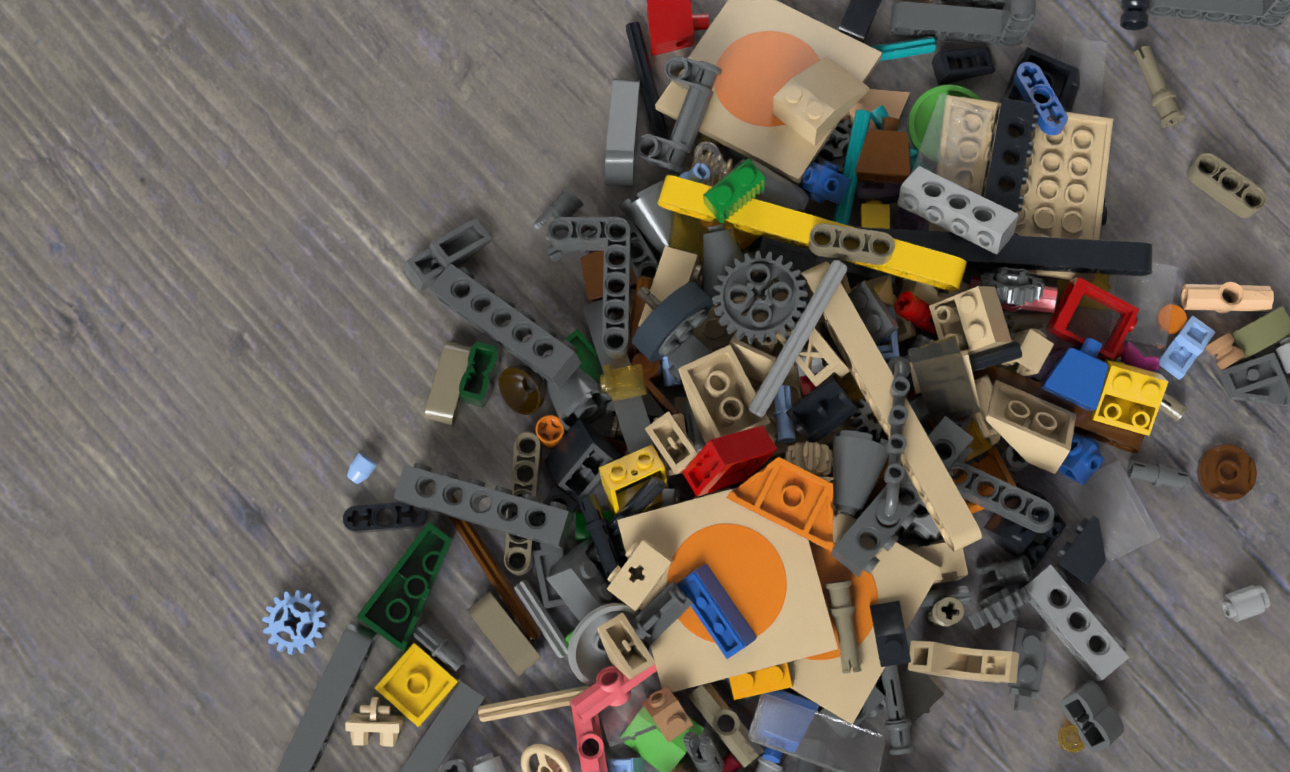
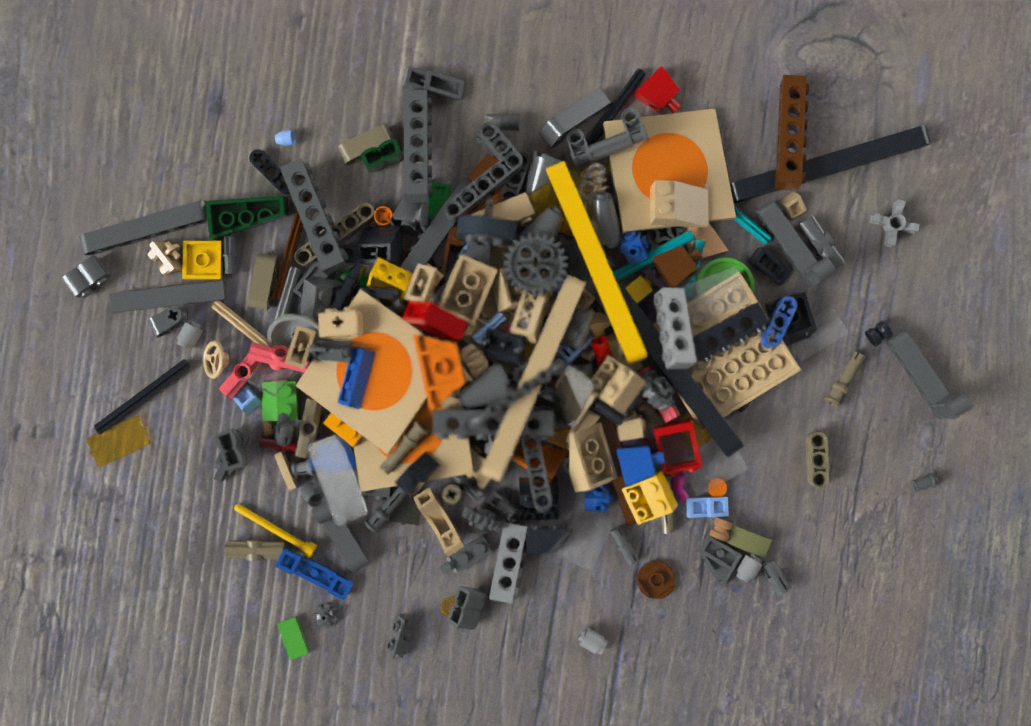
camera: 50 degrees right, 10 degrees up
light blue gear [262,590,328,655] -> none
dark brown piece [499,364,545,415] -> none
clear yellow bracket [600,364,647,401] -> none
medium nougat bracket [643,687,693,743] -> none
light blue pin [679,163,710,183] -> none
green brick [703,159,765,223] -> none
light grey axle [749,260,847,417] -> none
dark tan beam [809,223,895,265] -> none
light nougat piece [1181,282,1274,314] -> none

